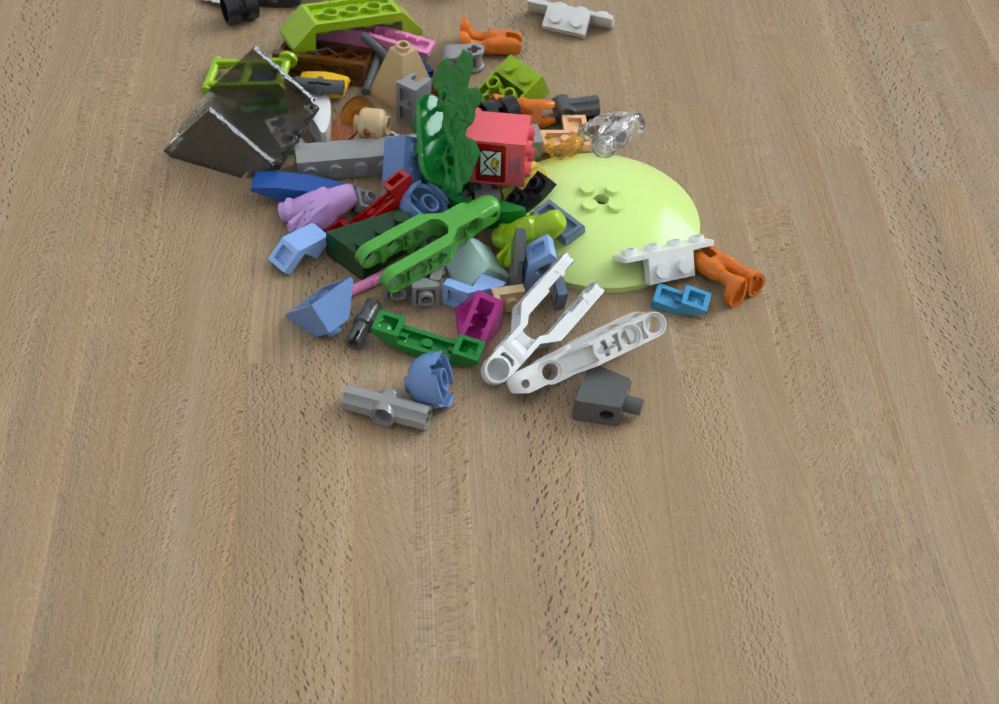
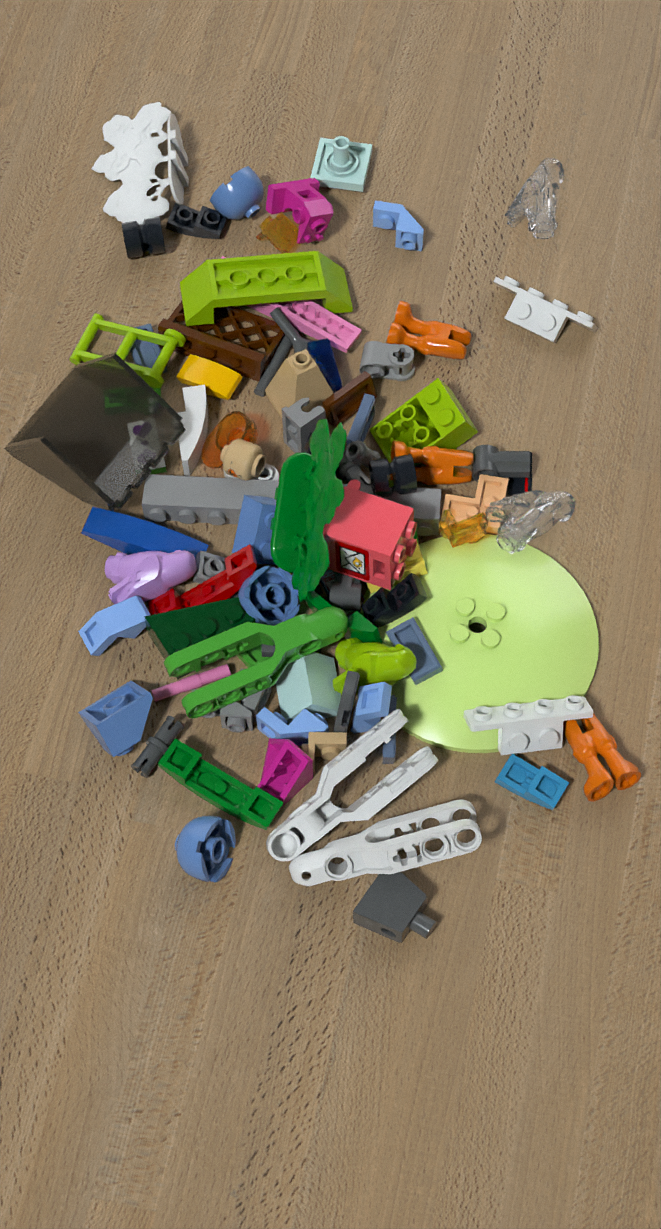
camera: 20 degrees right, 15 degrees up
dark grey pin [295,76,345,96] -> none
light grey piece [341,385,432,430] -> none

